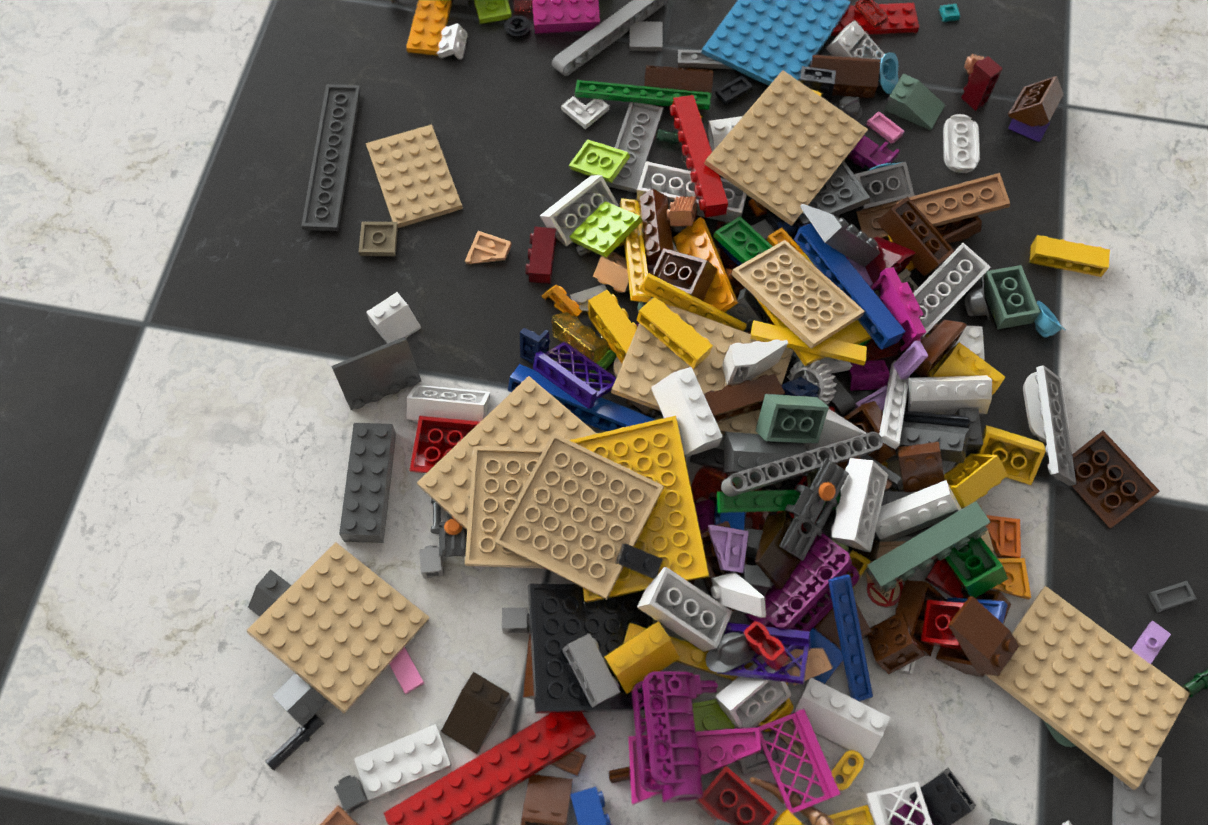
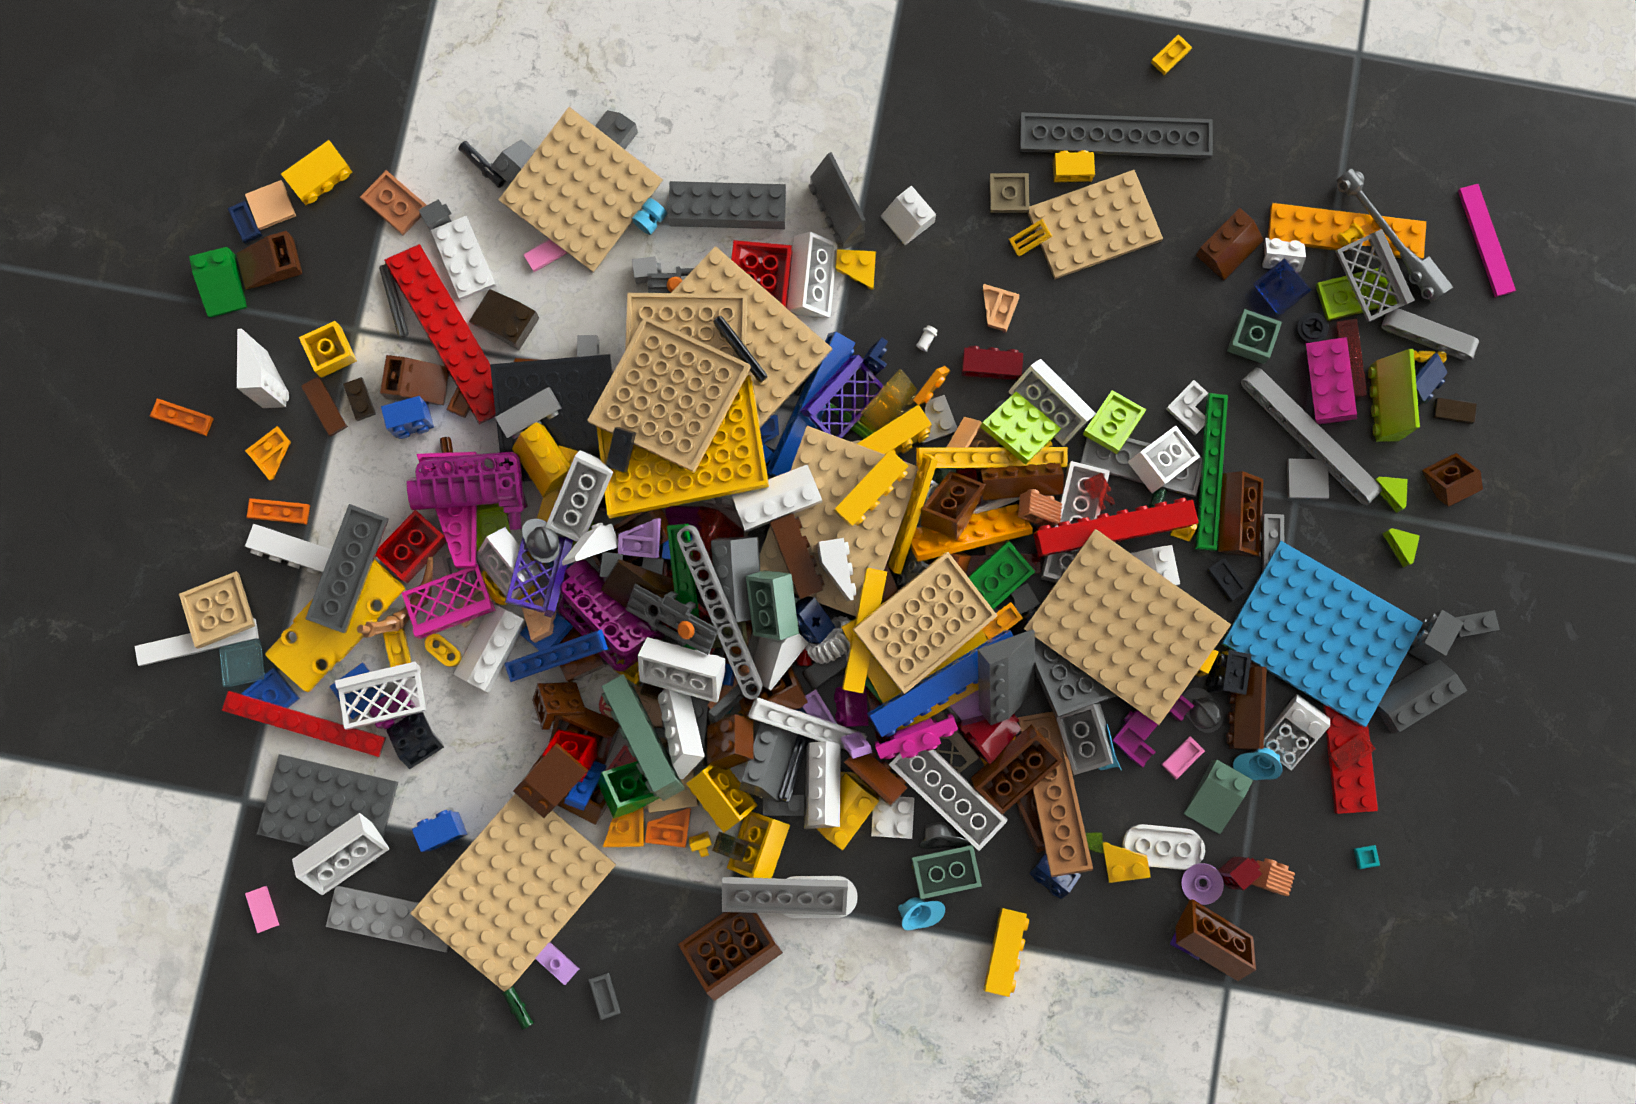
camera: 90 degrees right, 15 degrees up
red brick [744,621,789,671] -> none
none -> blue brick [412,810,468,852]
none -> medium azure wheel [631,198,668,235]
none -> yellow tile [689,831,712,858]
none -> clear smoke brick [712,831,749,862]
none -> black axle [713,316,768,383]
none -> yellow wing [836,249,876,290]
none -> white pin [916,325,937,352]
none -> yellow tile [1009,219,1052,257]
none -> dark blue bracket [1029,852,1081,899]
none -> yellow brick [1053,150,1095,182]
none -> clear red plate [1083,472,1115,511]
none -> yellow wing [1103,842,1151,883]
none -> white slope [1128,426,1200,493]
none -> yellow plate [1151,35,1192,75]
none -> lavender dish [1182,863,1224,905]
none -> reddish brown slope [1196,208,1264,281]
none -> sand green brick [1227,309,1282,364]
none -> clear blue brick [1253,258,1312,315]

